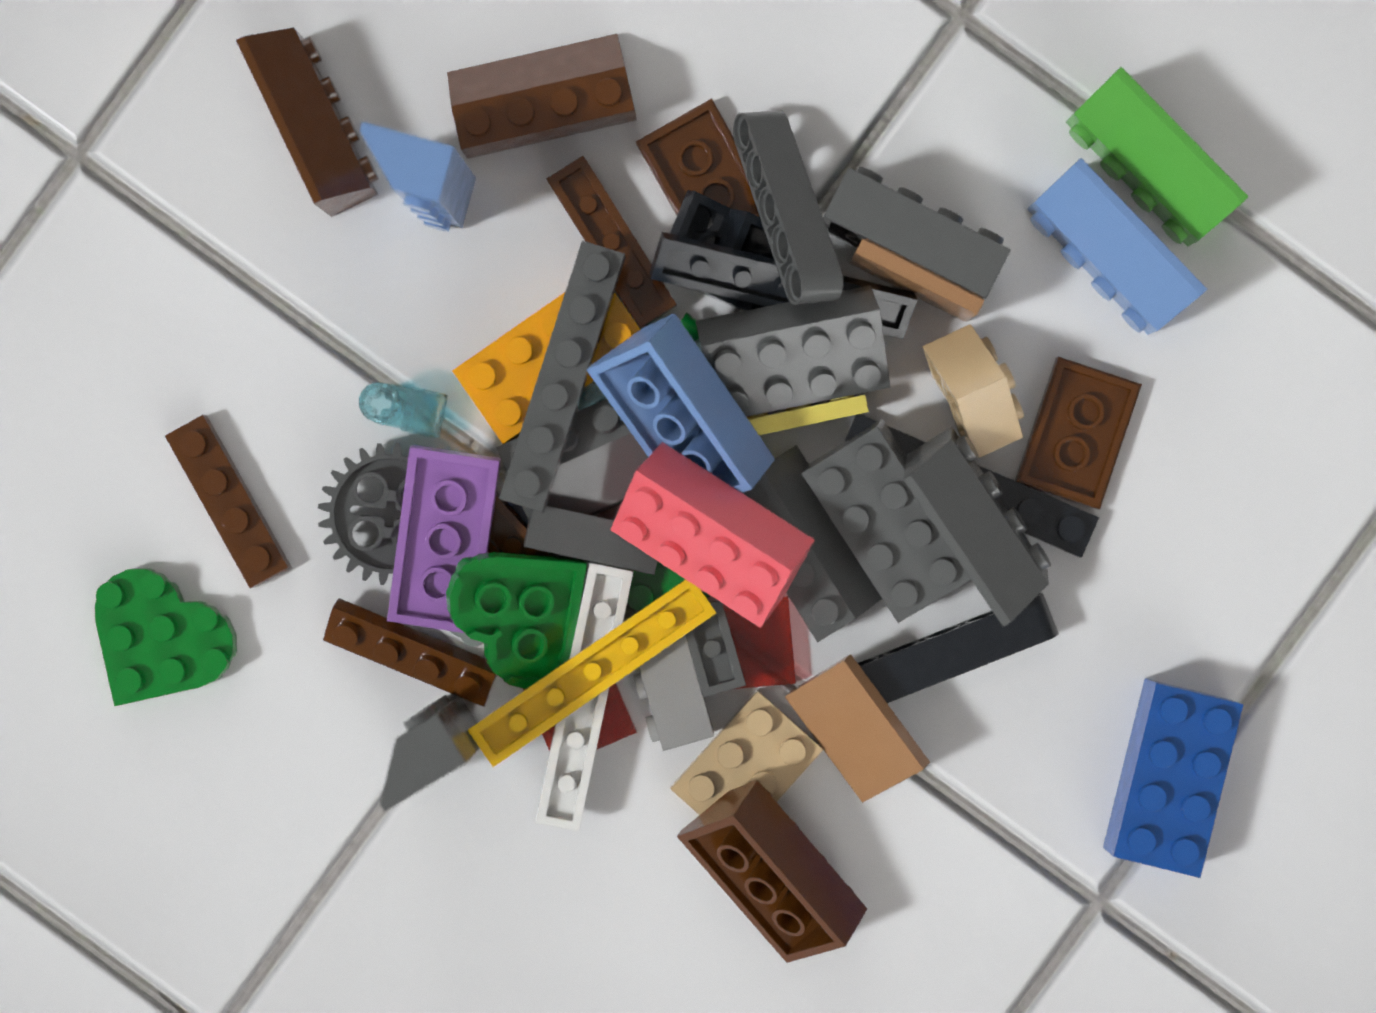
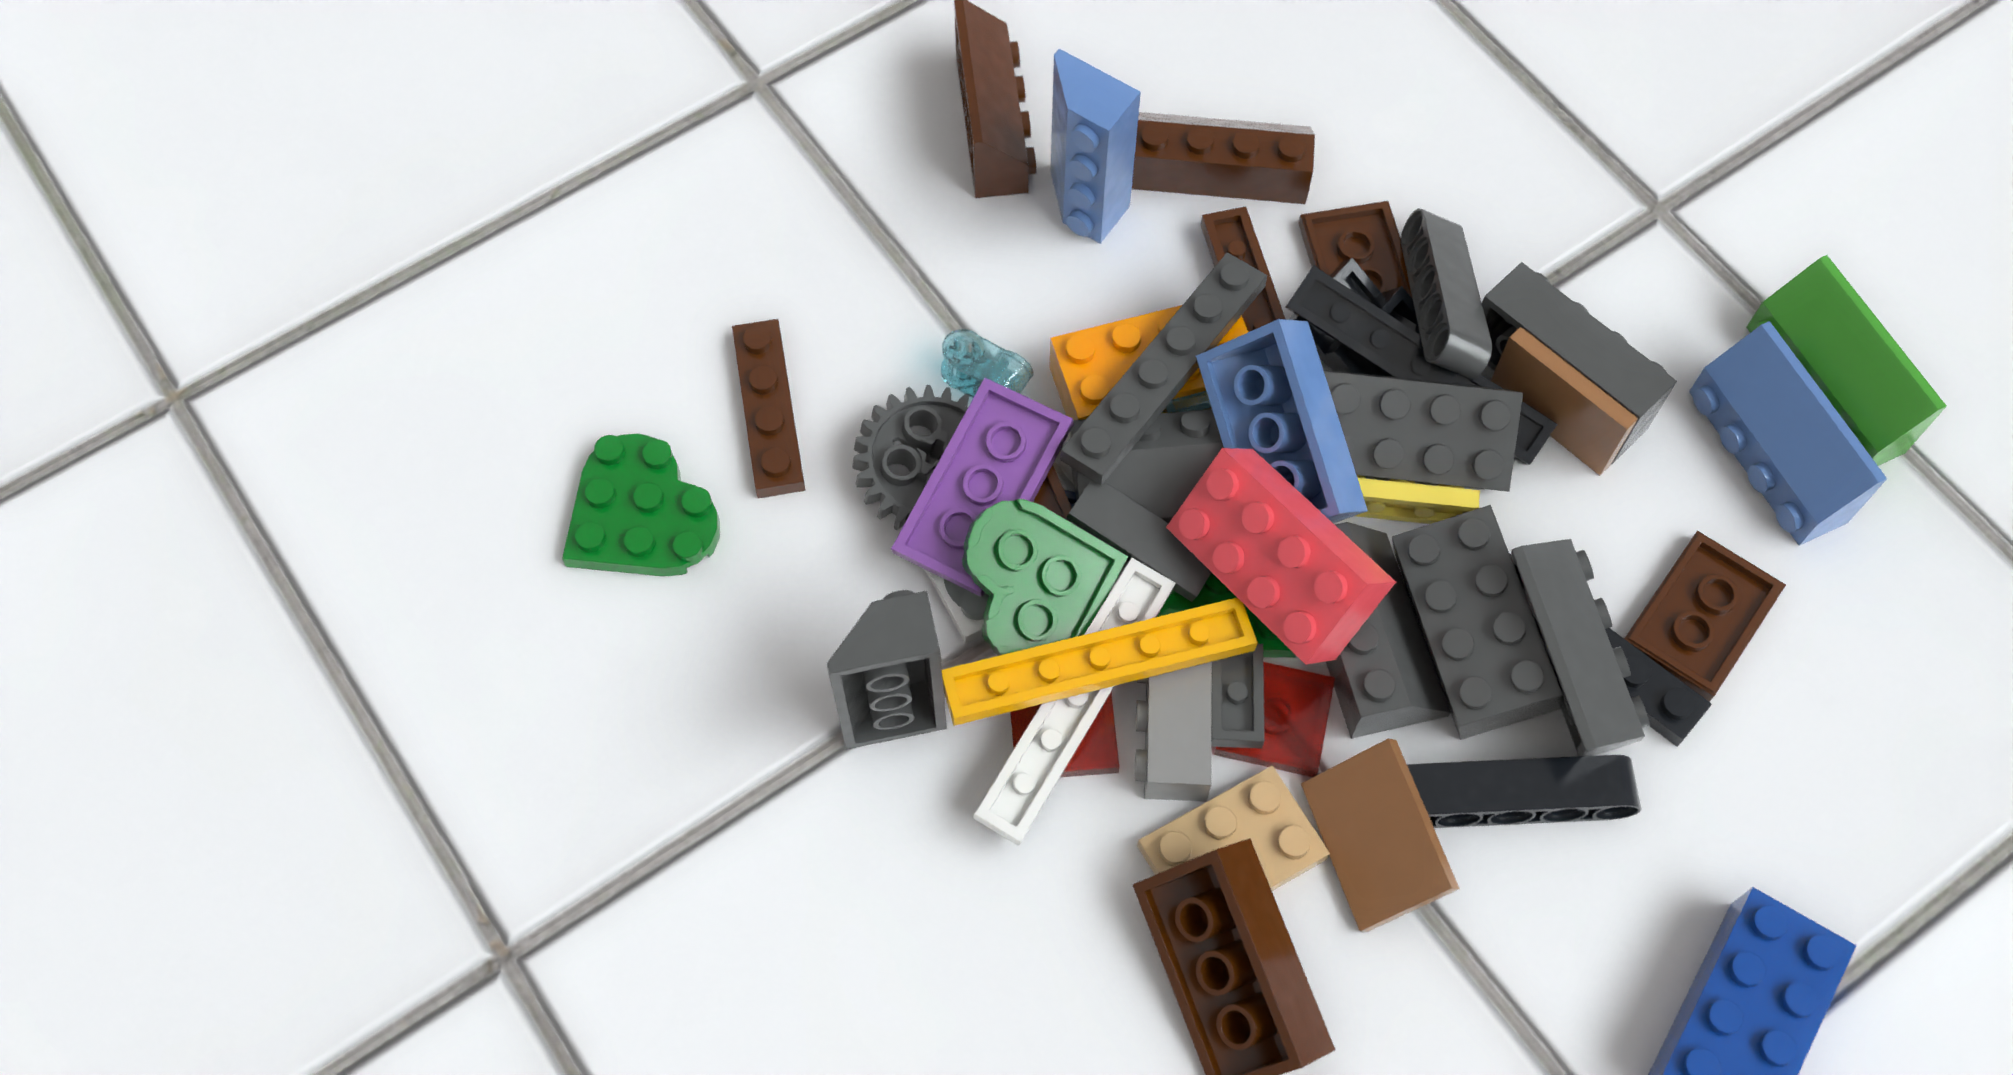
camera: 20 degrees right, 25 degrees down
reddish brown plate [323,598,497,707] -> none
tan brick [922,324,1024,459] -> none

